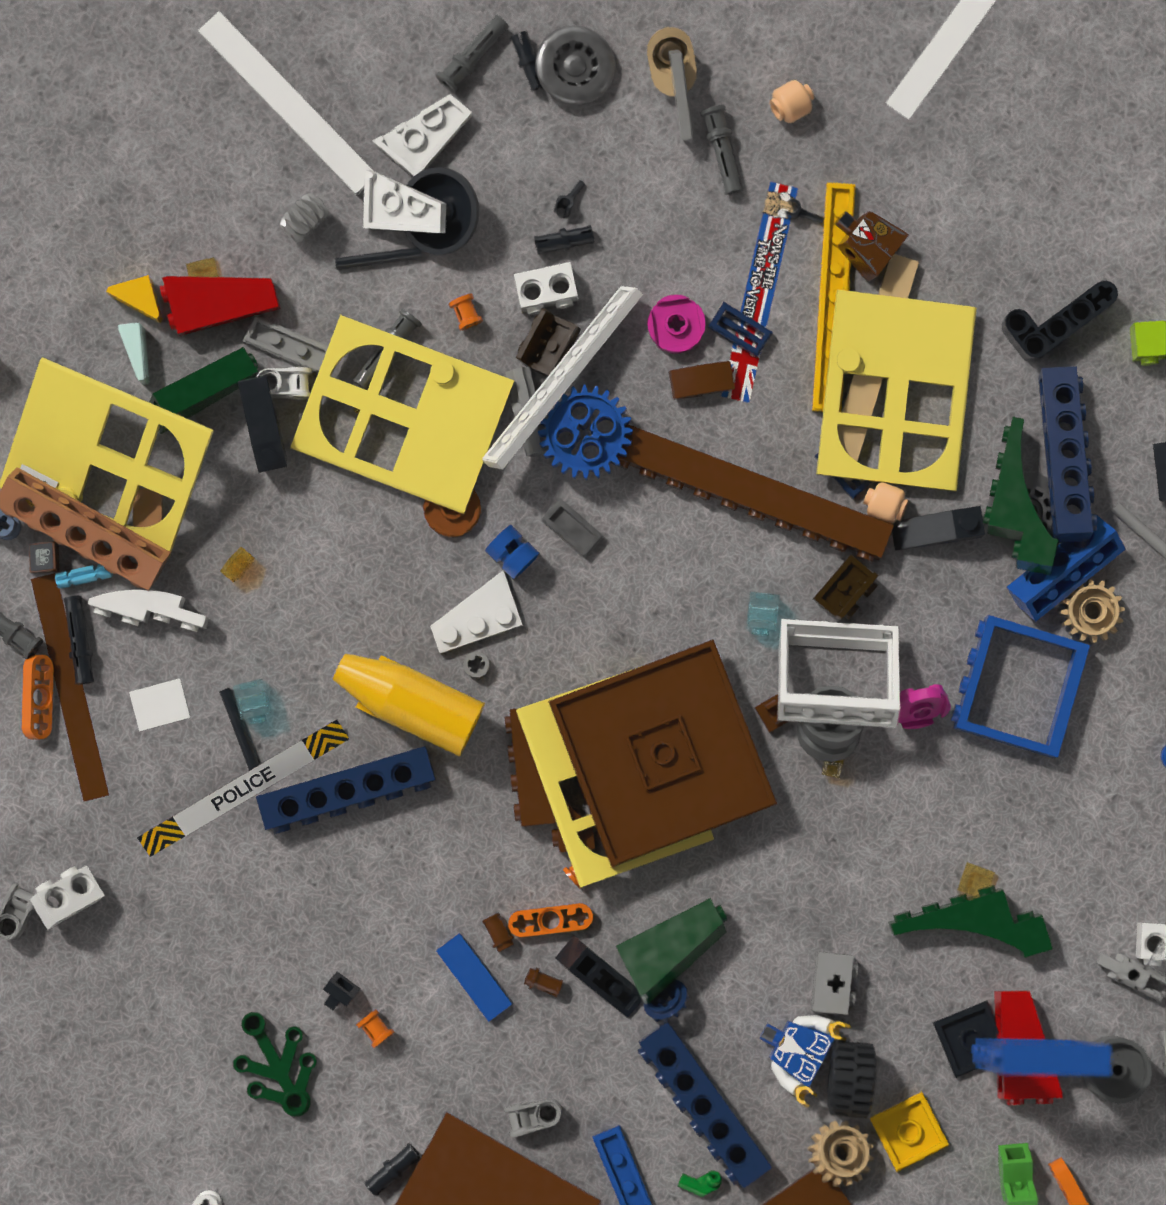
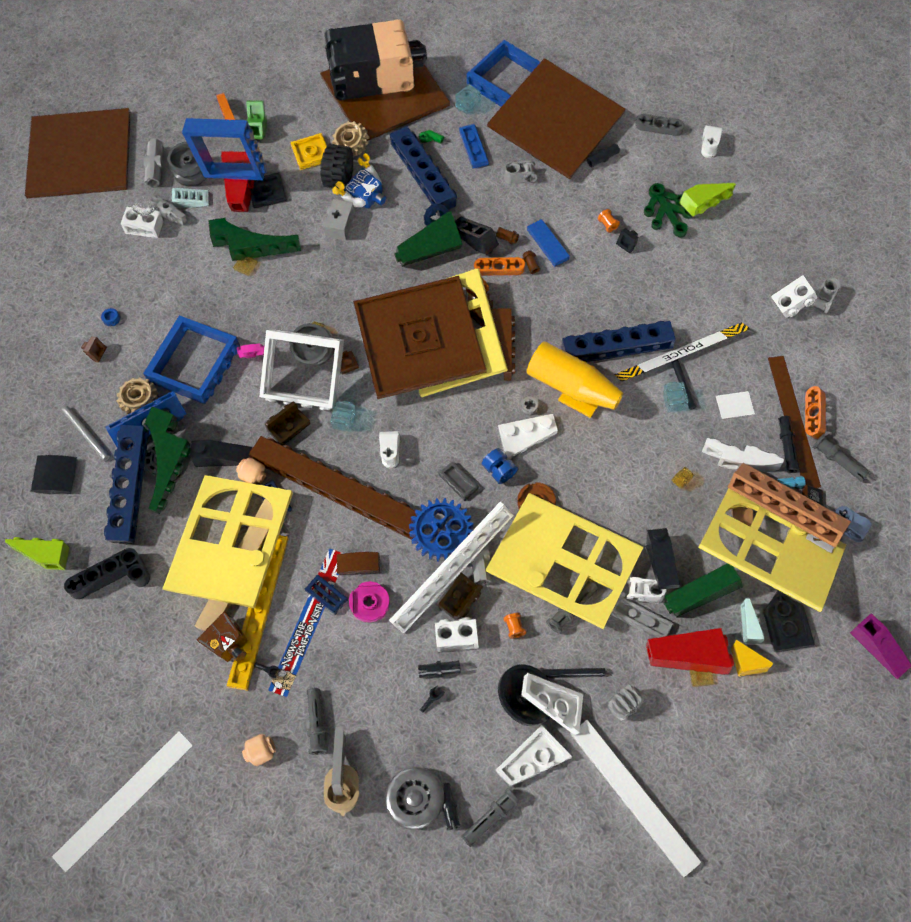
camera: 170 degrees left, 20 degrees down
none -> light aqua slope [172,188,209,209]
none -> white piece [379,431,400,469]
none -> lime slope [680,183,736,217]
none -> black tile [763,590,815,652]

